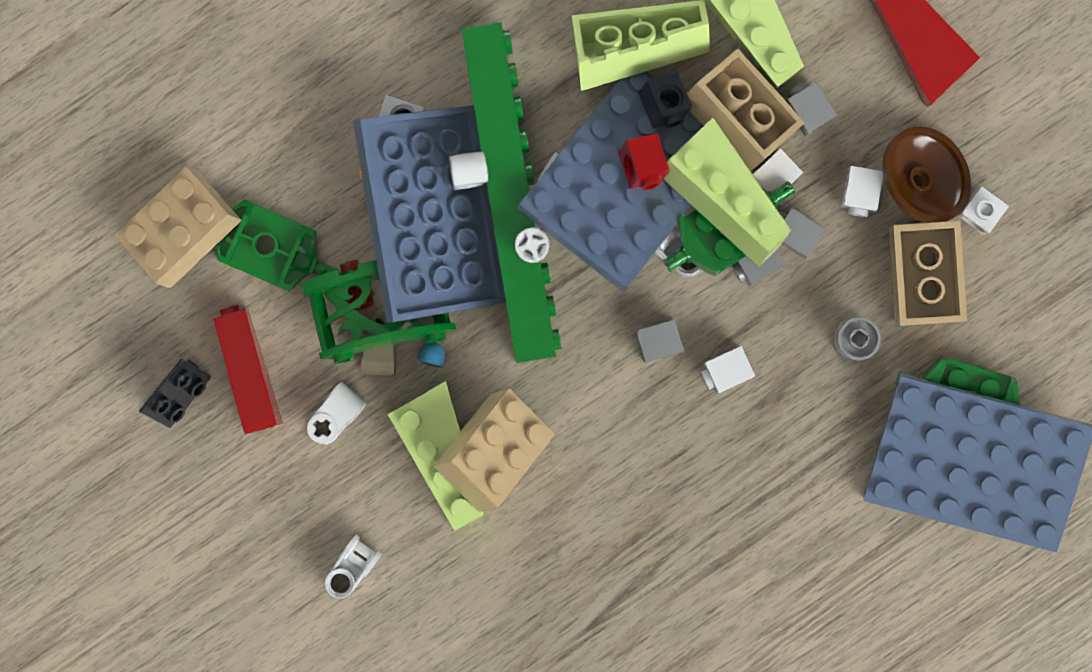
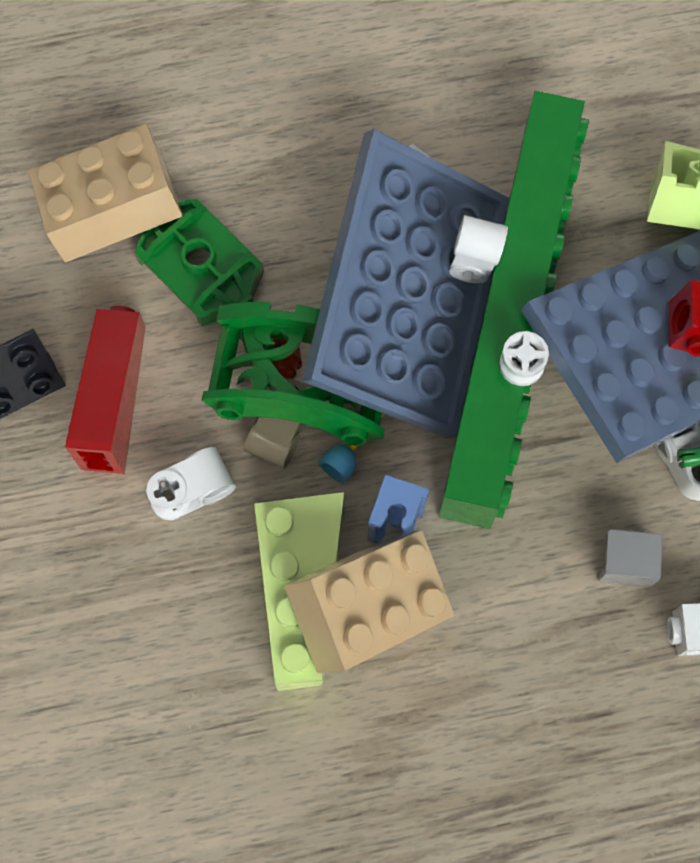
camera: 20 degrees right, 15 degrees down
white piece [325,534,383,598] -> none
none -> medium blue hinge [368,474,429,544]

